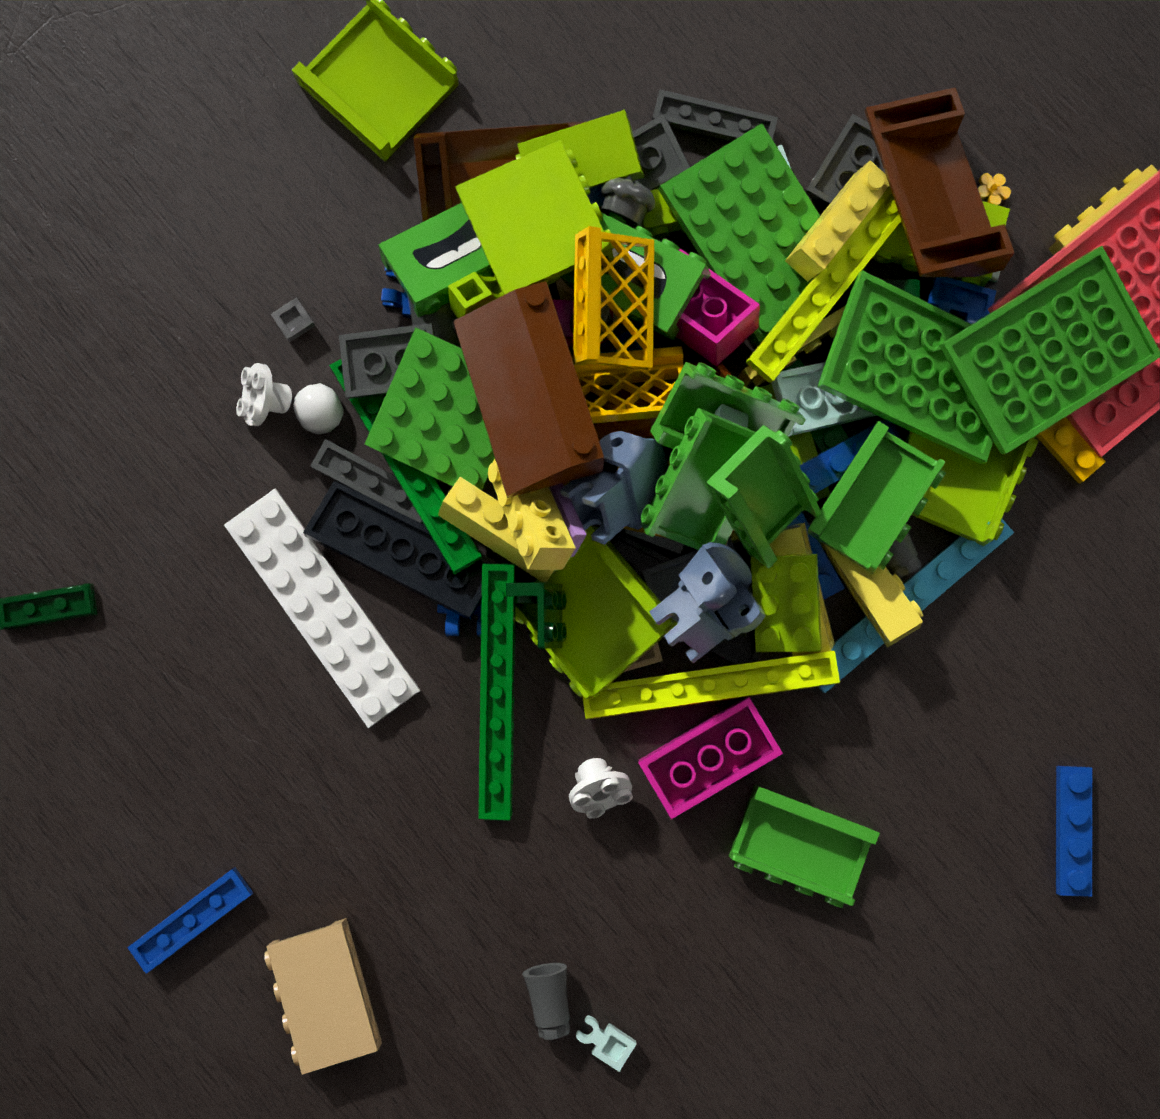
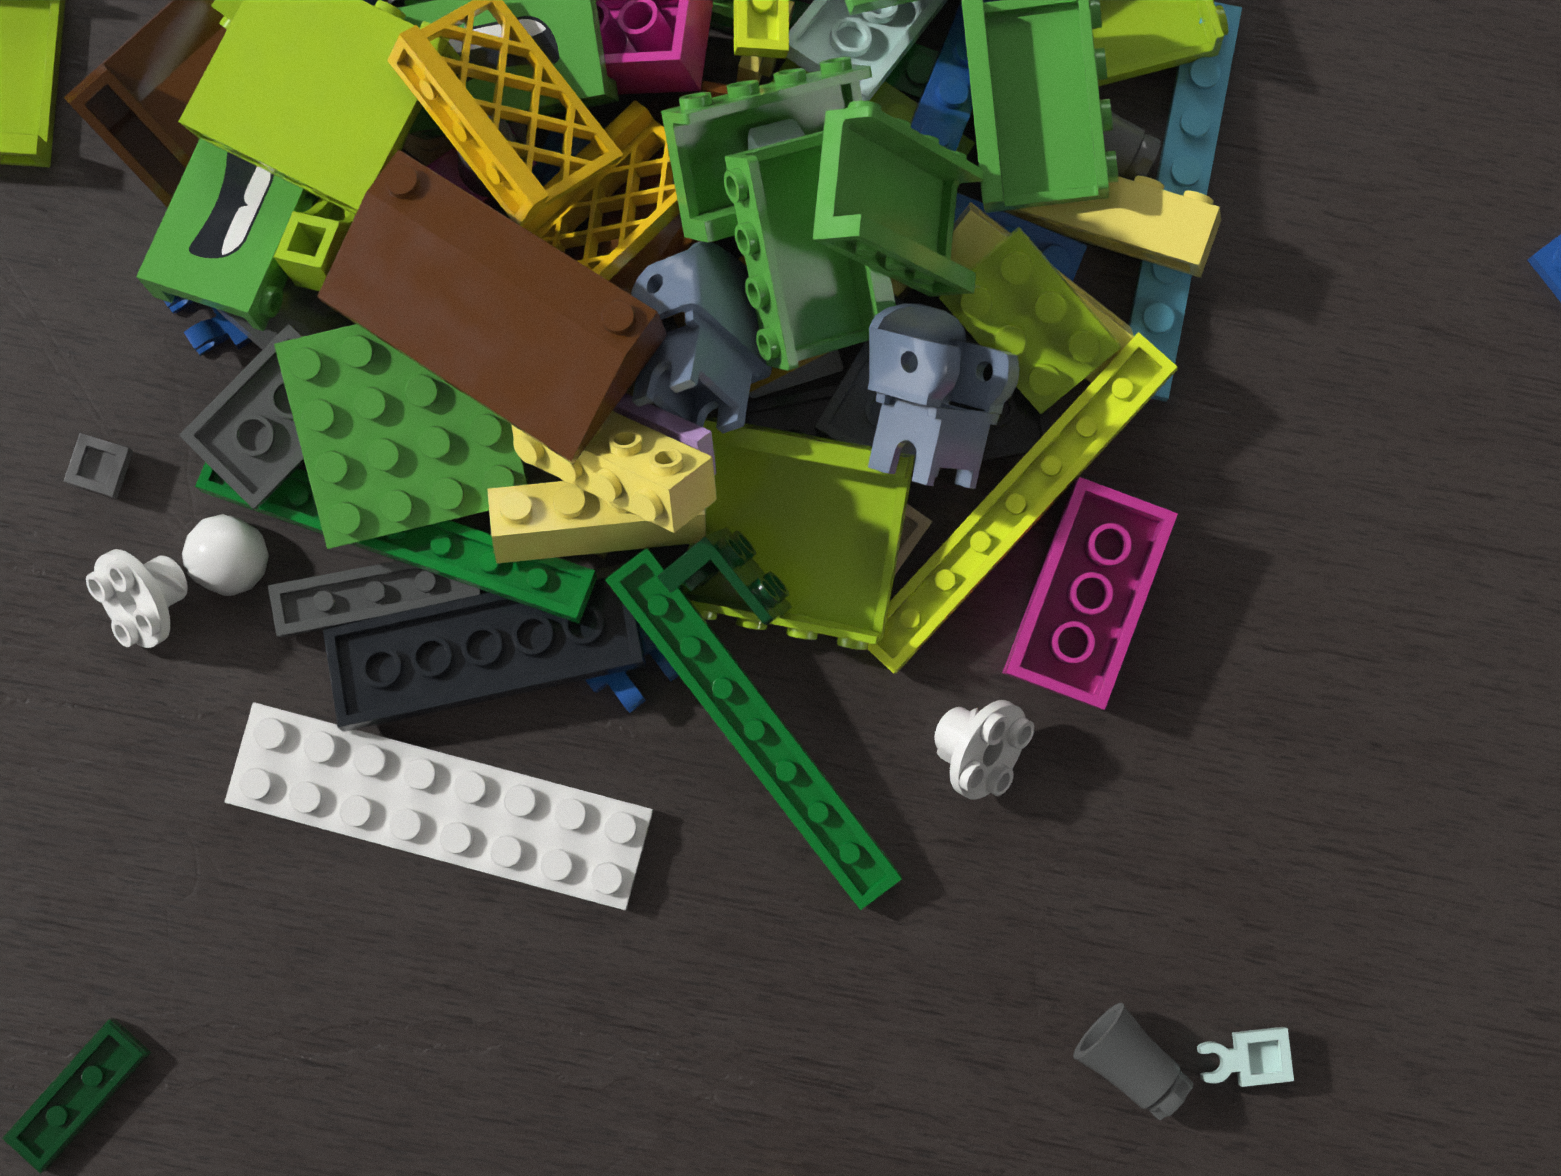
camera: 40 degrees left, 0 degrees up
bright green panel [729,785,880,908] -> none

